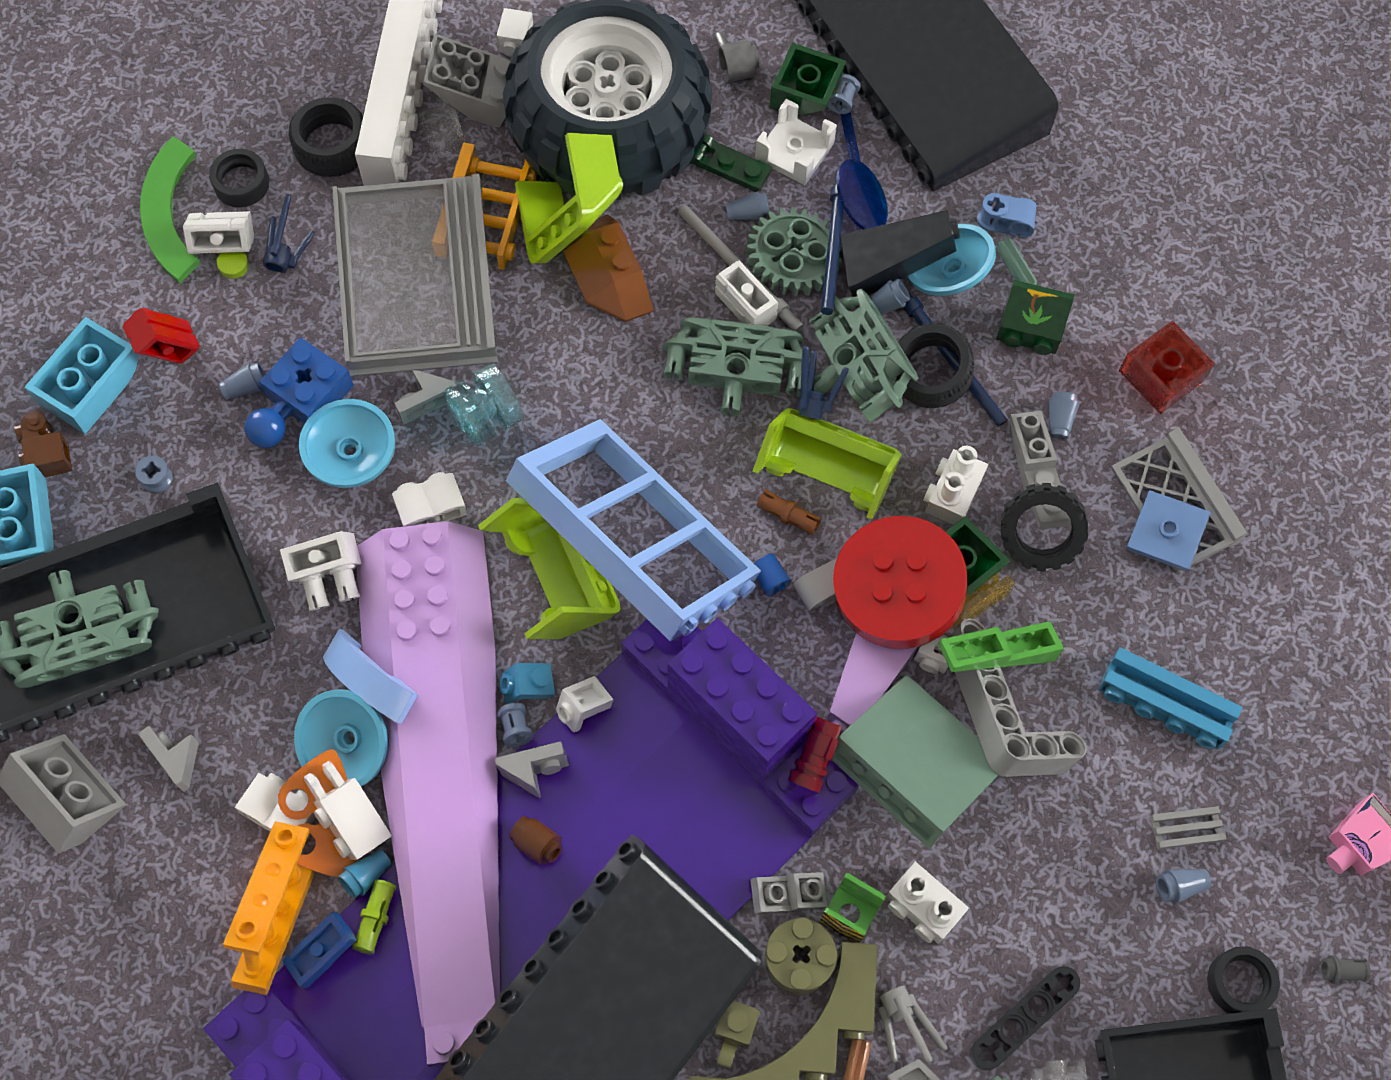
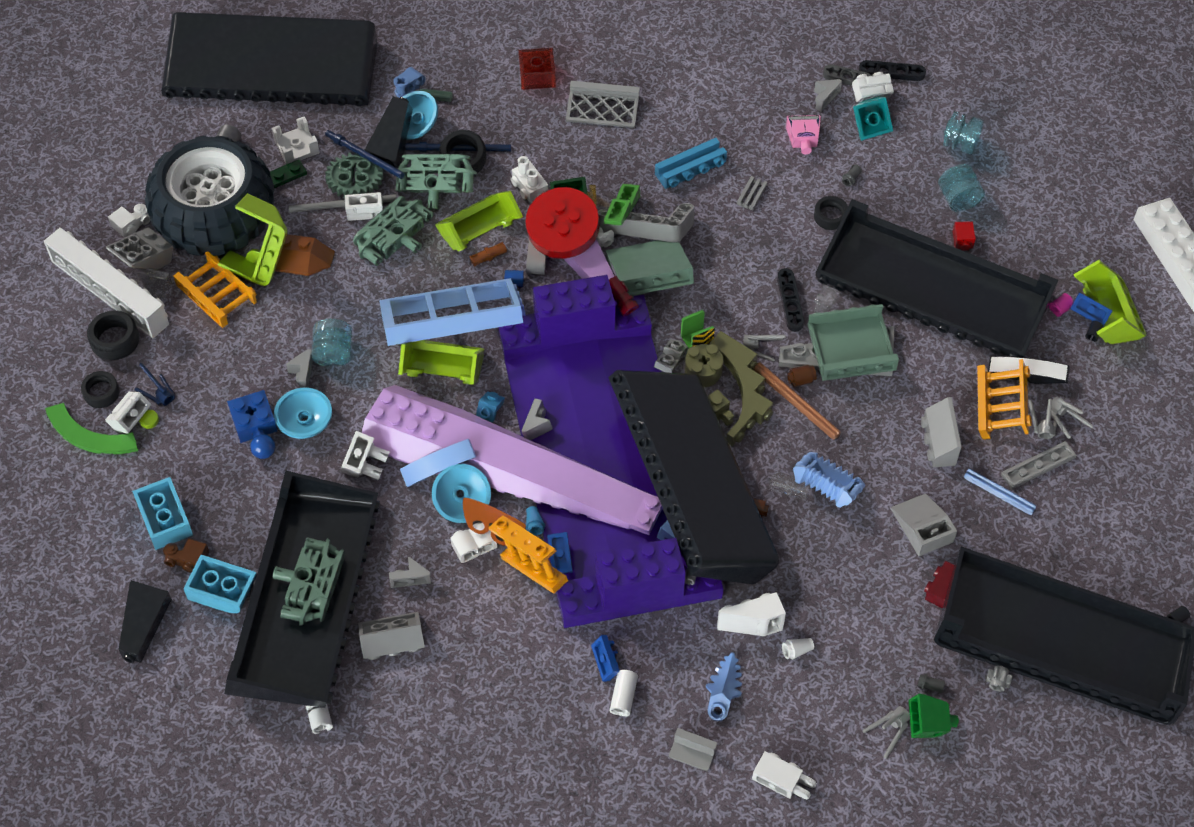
camera: 55 degrees left, 10 degrees down
red brick [123,308,200,364] -> none
sand blue wheel [135,455,173,494] -> none
sand blue cone [219,362,265,400] -> none
white hinge [304,761,392,860] -> none
piece [332,174,498,377] -> none
lime pin [352,880,396,955] -> none
white brick [392,472,467,527] -> none
sand blue bush [496,703,534,747] -> none
reddish brown brick [509,816,562,865] -> none
white bracket [556,676,613,733] -> none
sand blue cone [726,191,770,221] -> none
dark green slope [769,42,846,117] -> none
dark blue plant [798,345,849,419] -> none
sand blue bush [827,74,861,114] -> none
clear blue piece [836,101,888,230] -> none
sand blue cone [870,279,910,315] -> none
white brick [886,861,969,944] -> none
dark green slope [996,280,1074,355] -> none
black tyre [1000,483,1088,572] -> none
light grey slope [1010,411,1071,530] -> none
sand blue cone [1048,391,1080,440] -> none
medium blue plate [1126,490,1211,572] -> none
sand blue cone [1156,869,1211,904] -> none

